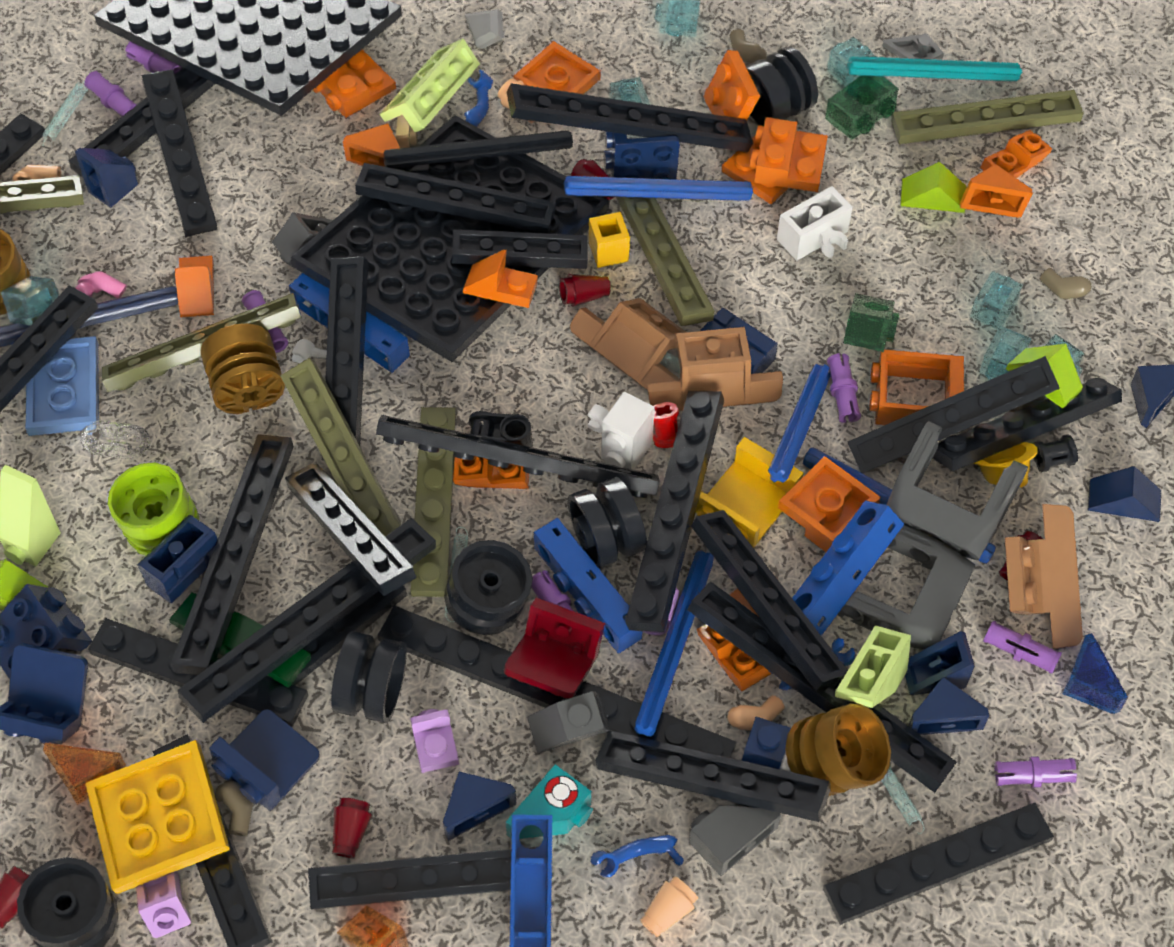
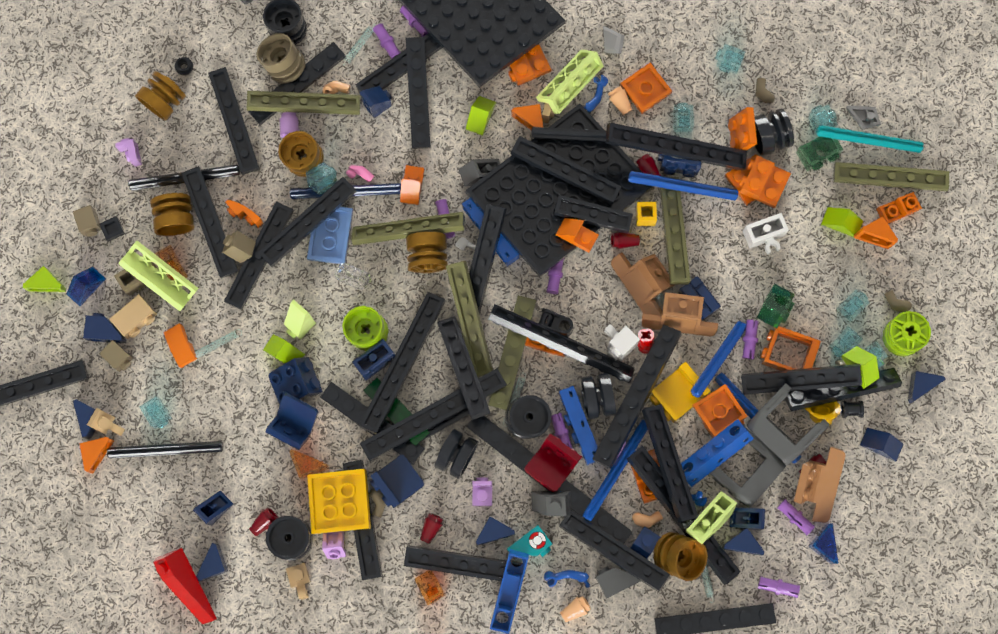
camera: 20 degrees right, 20 degrees up
none -> lime slope [465,96,496,136]
none -> medium lavender pin [546,259,564,294]
none -> lime wheel [882,311,931,357]

